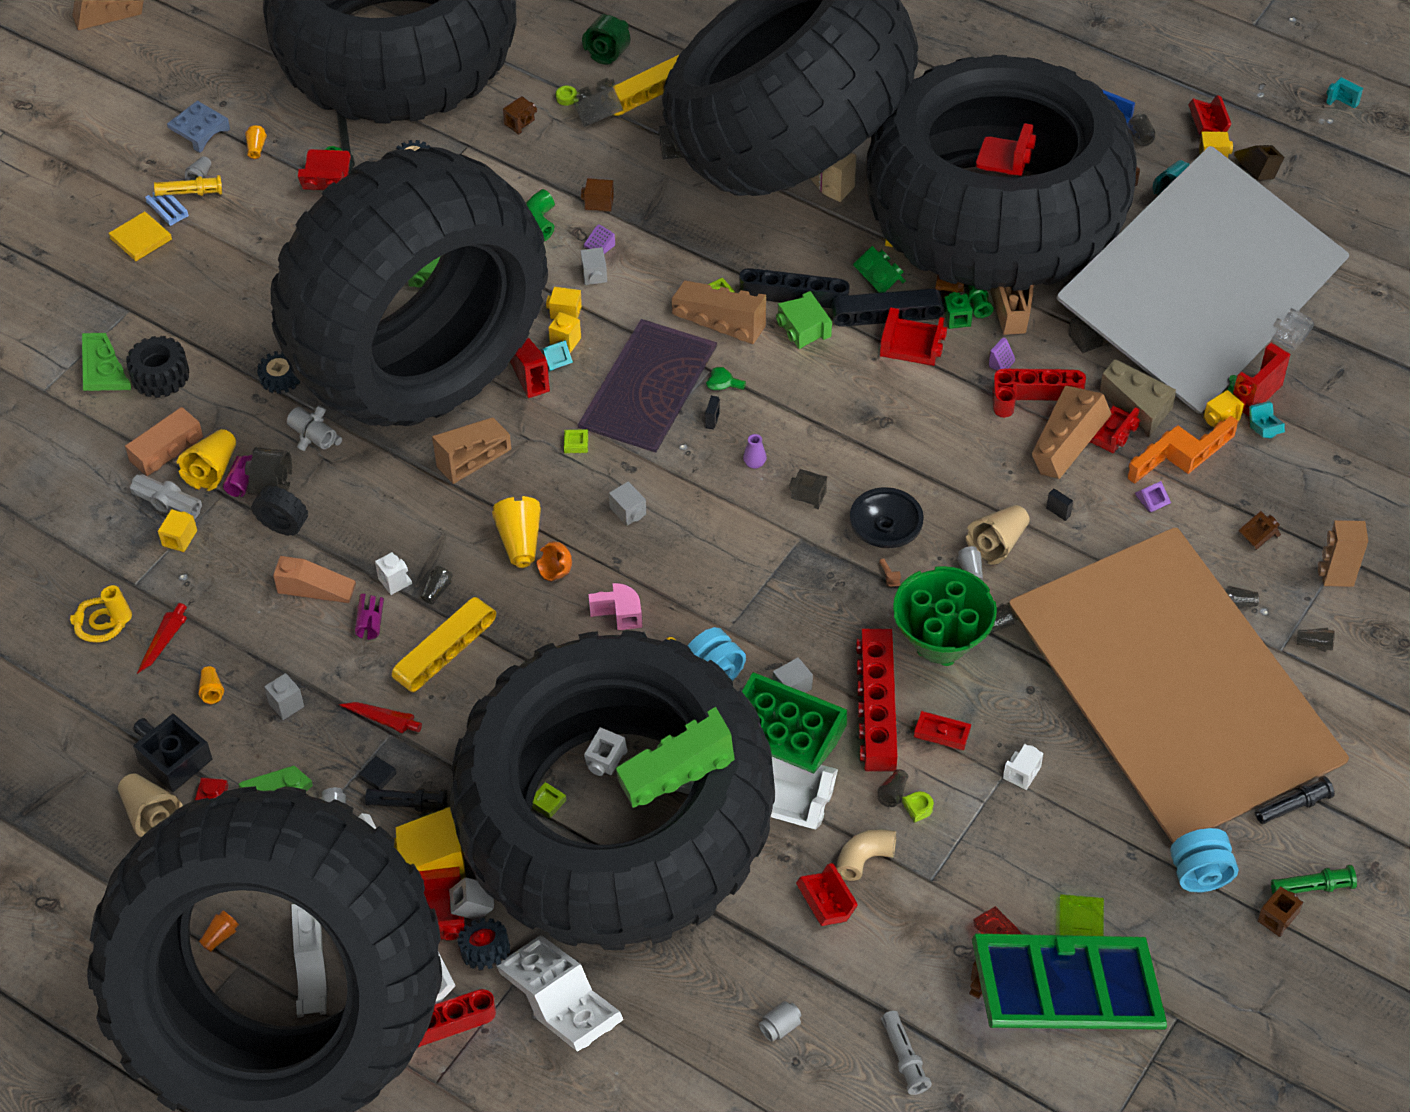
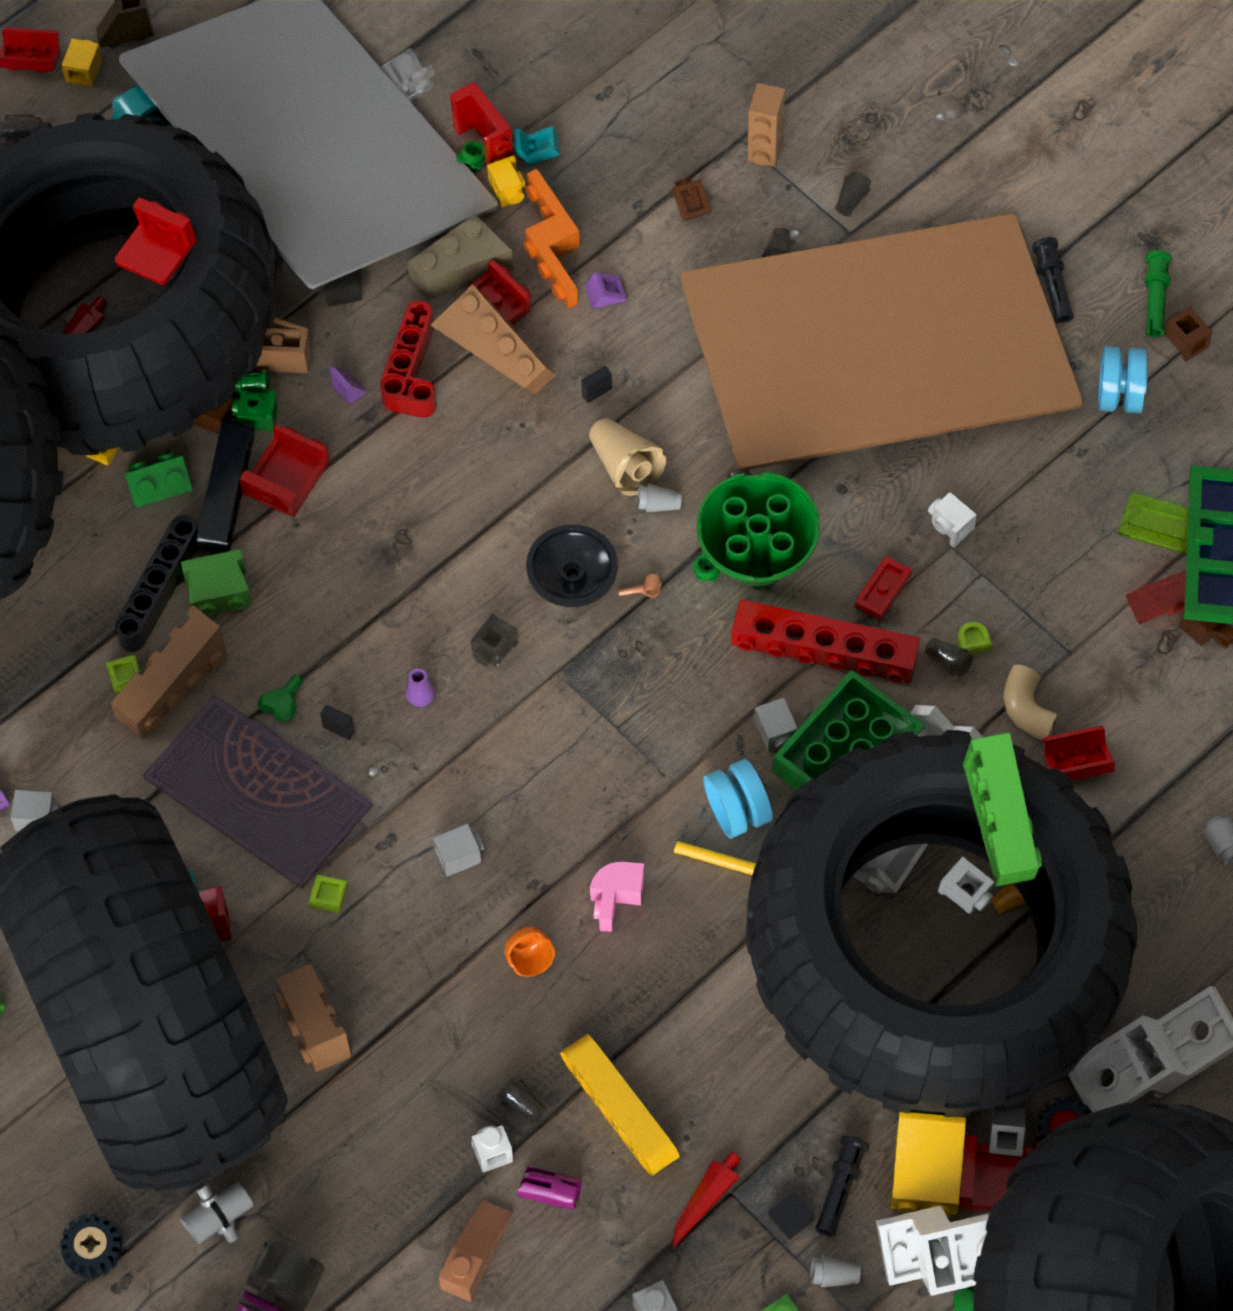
camera: 75 degrees left, 10 degrees up
black tyre [251,486,308,536] -> none
yellow cone [492,496,541,568] -> none

